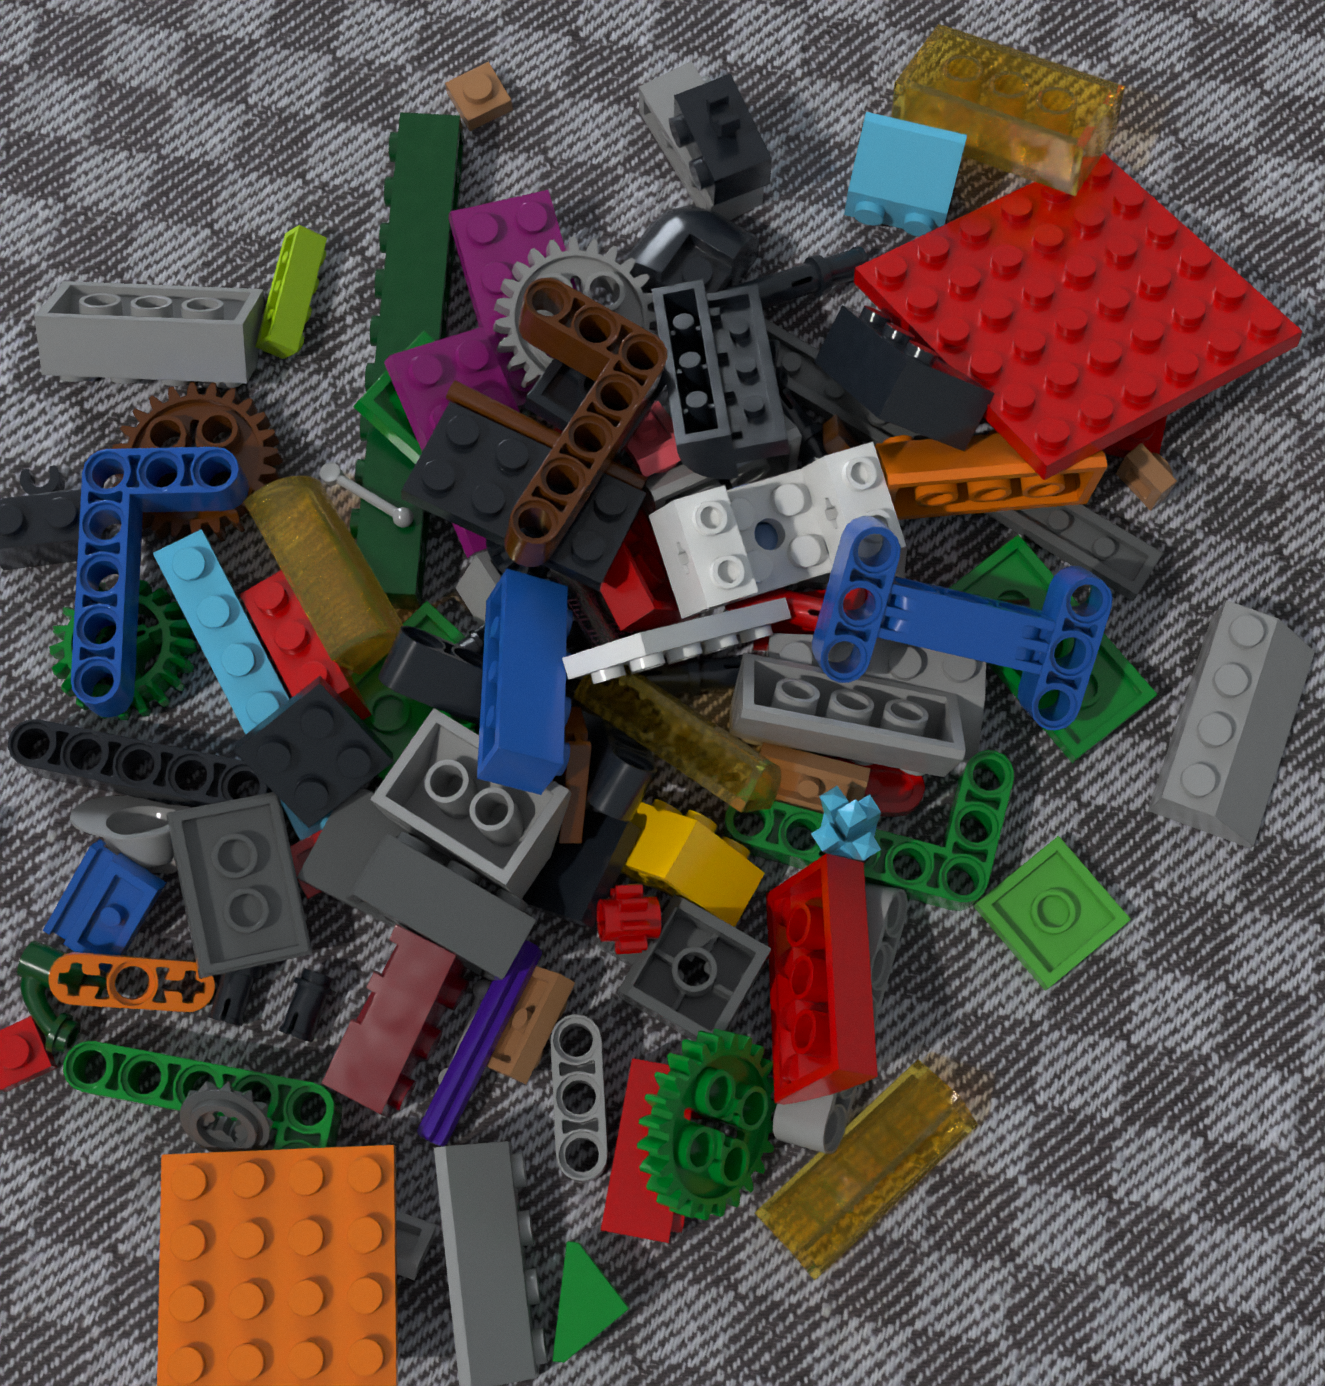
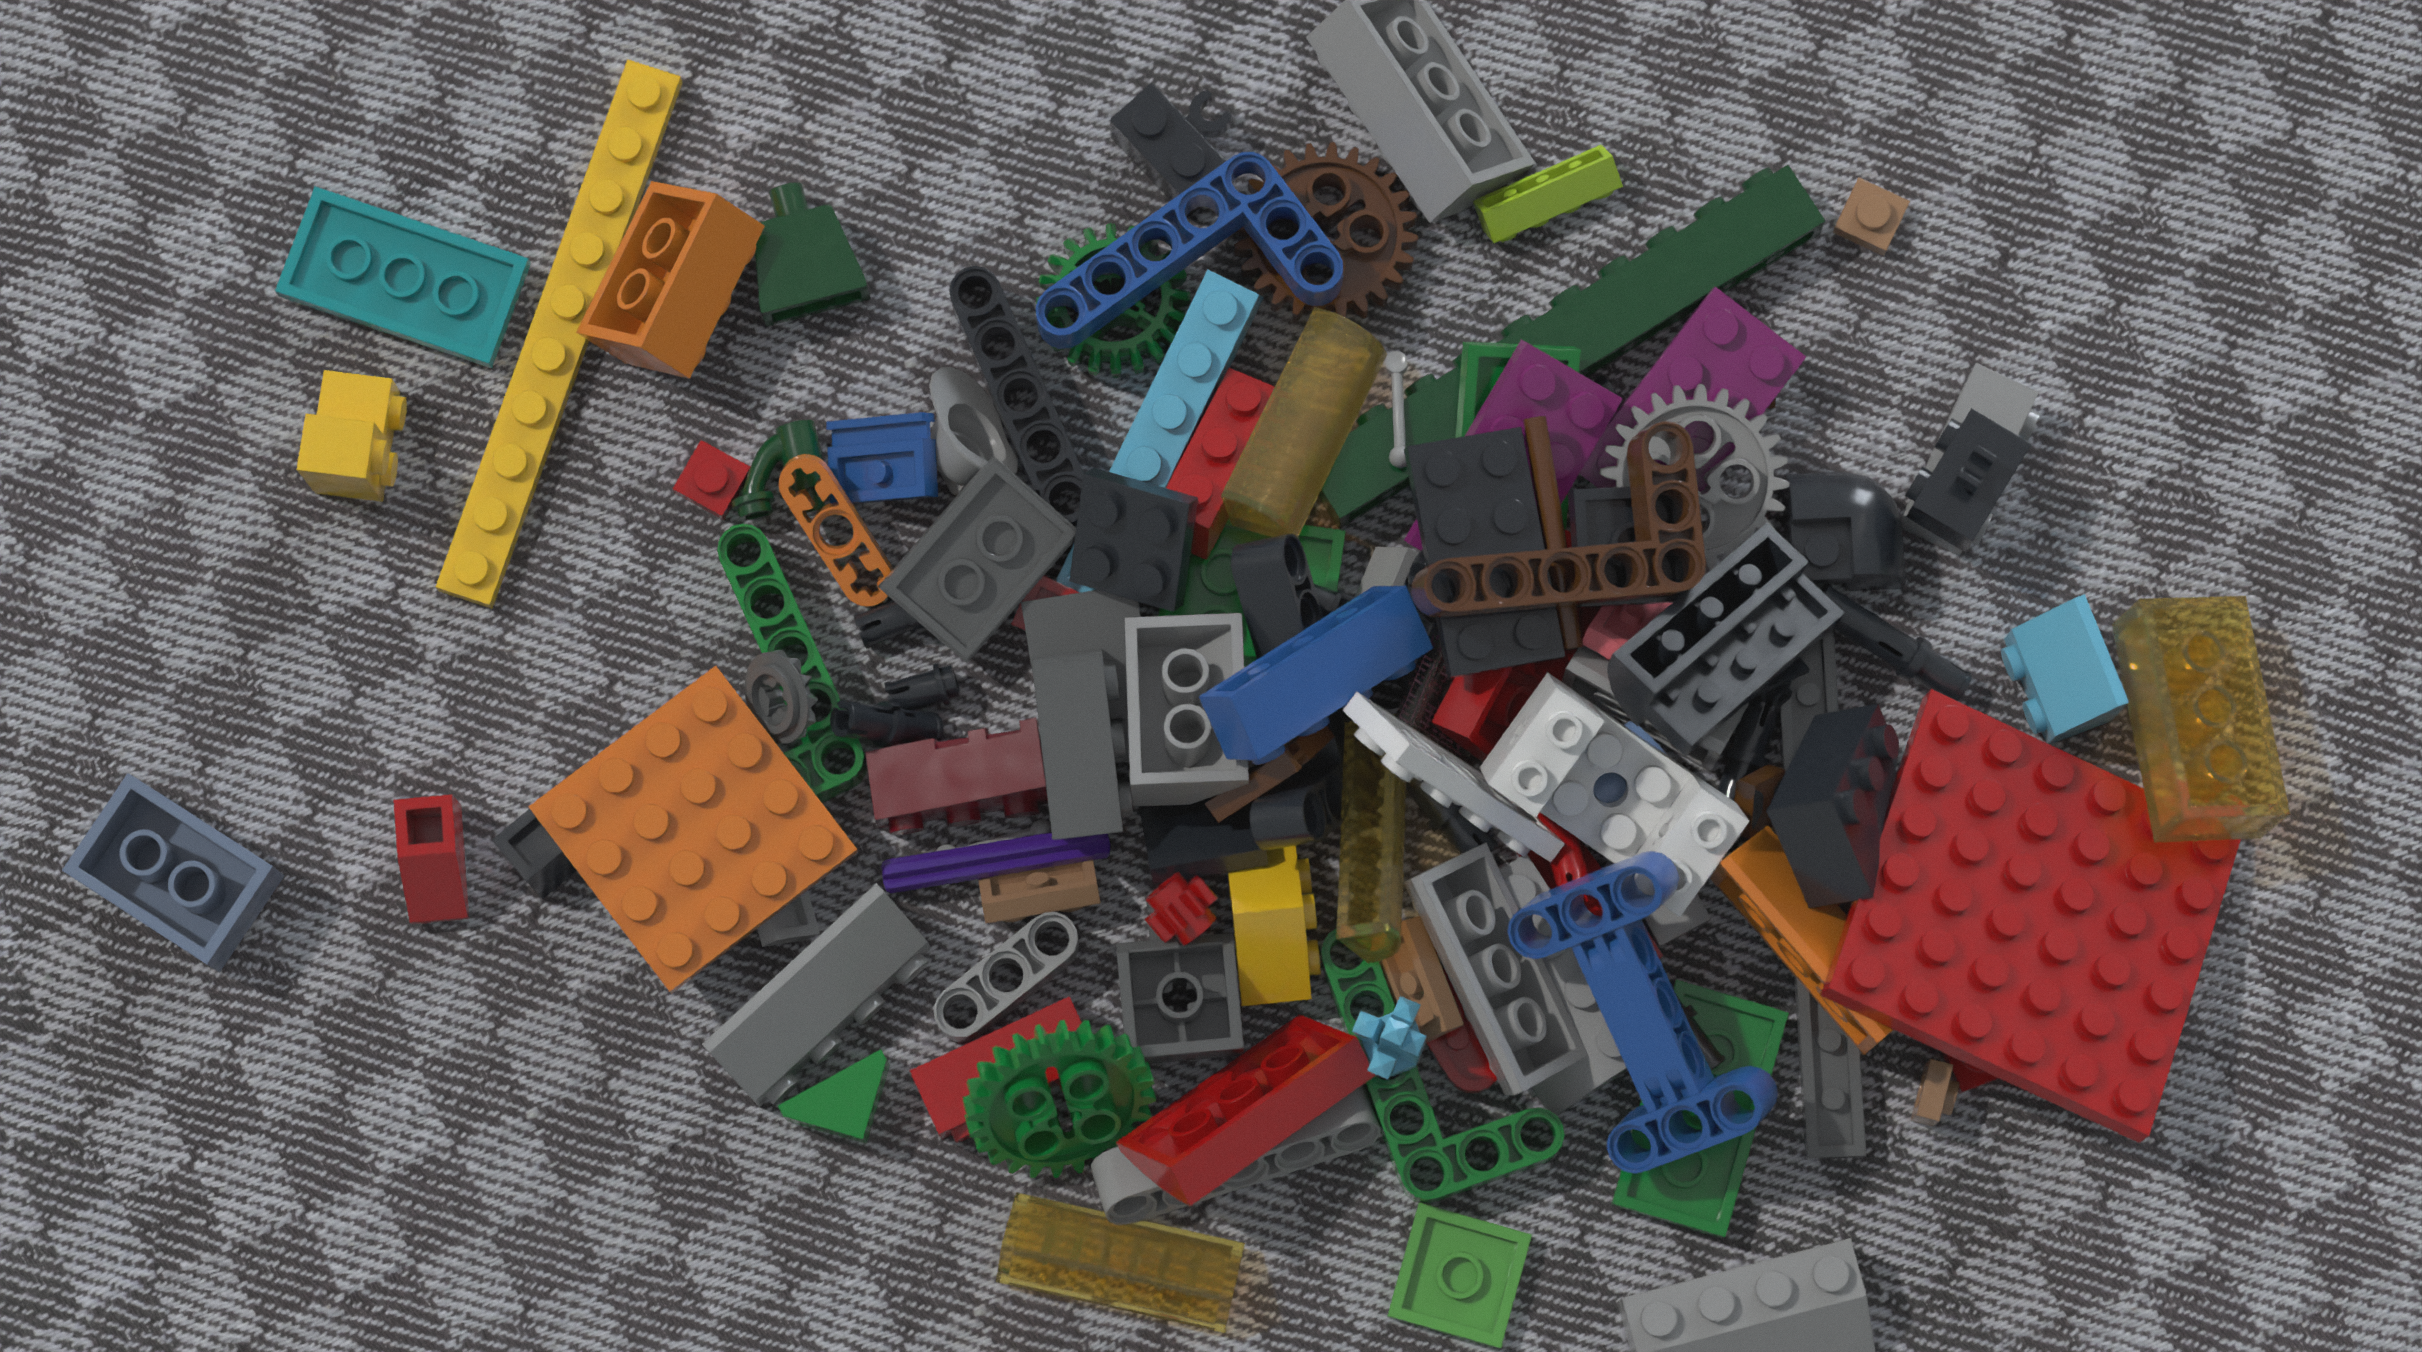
camera: 55 degrees right, 5 degrees up
none -> black pin [830,699,944,748]

